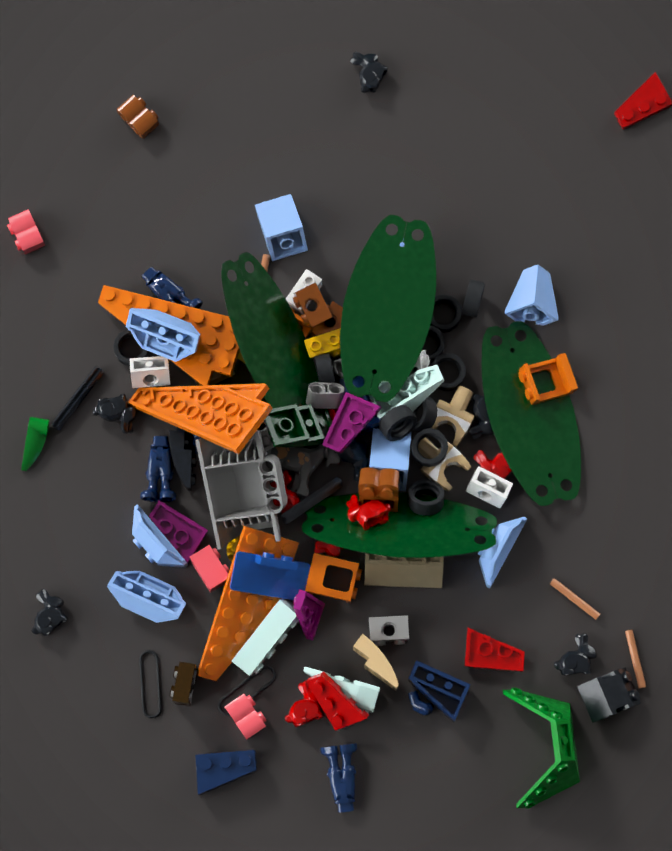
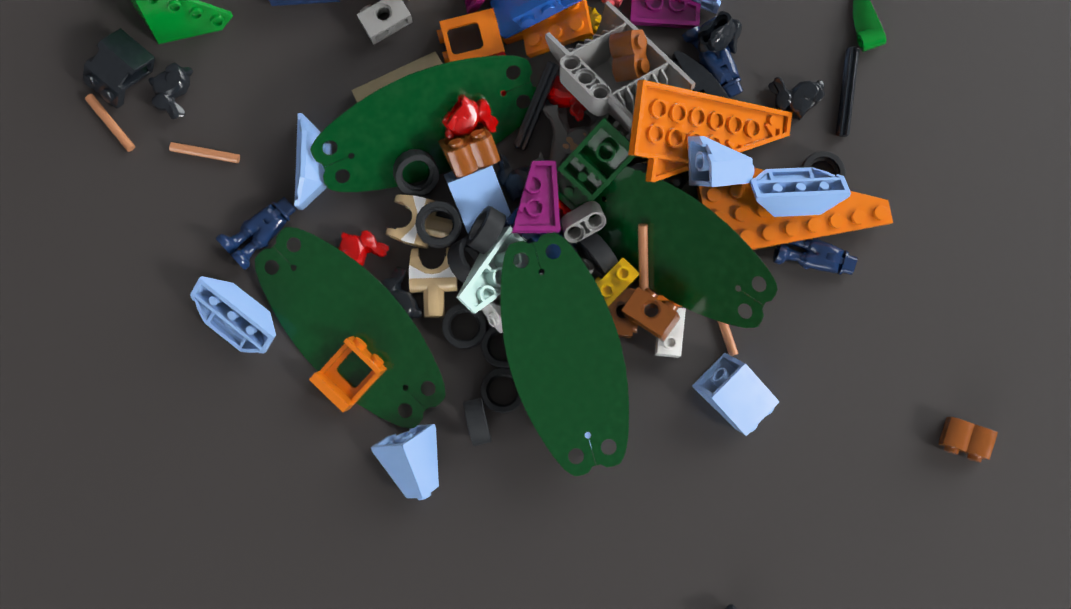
camera: 150 degrees right, 5 degrees up
coral brick [7,209,45,255] -> none
white brick [130,356,170,388] -> none
red wing [464,627,525,672] -> none
white brick [466,466,513,508] -> none
none -> light blue wedge [190,276,276,354]
none -> dark blue piece [215,197,296,270]
none -> dark orange brick [609,29,650,82]
none -> nougat bar [638,224,649,290]
none -> light blue slope [688,136,754,187]
none -> black animal [698,11,742,54]

